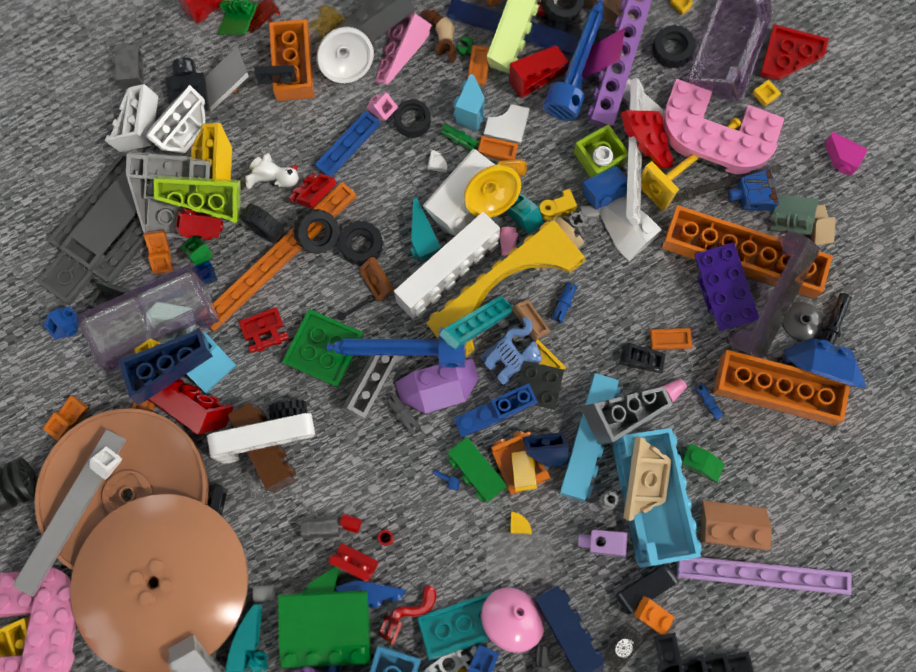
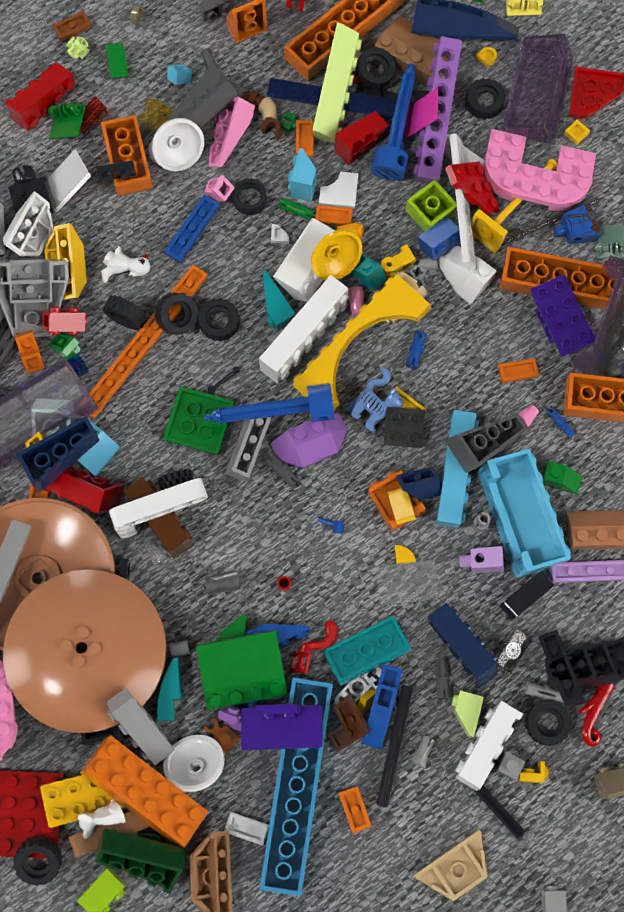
camera: 10 degrees left, 0 degrees up
white slope [89,446,122,480] -> none
lime wedge [154,176,240,223] -> none
red plate [239,307,289,354] -> none
teal plate [247,650,269,672] -> none
red plate [288,173,337,209] -> none
red bracket [328,544,379,582] -> none
red hinge [340,514,362,534] -> none
dark orange plate [358,257,395,302] -> none
teal plate [439,296,513,349] -> none
green brick [447,437,507,504] -> none
blue slope [454,383,538,438] -> none
bright pink dish [481,588,544,653] -> none
medium nougat tile [512,300,551,341] -> none
white plate [593,146,613,166] -> none
black slope [619,343,666,374] -> none
tan wing [623,436,672,521] -> none
orange plate [633,596,675,635] -> none

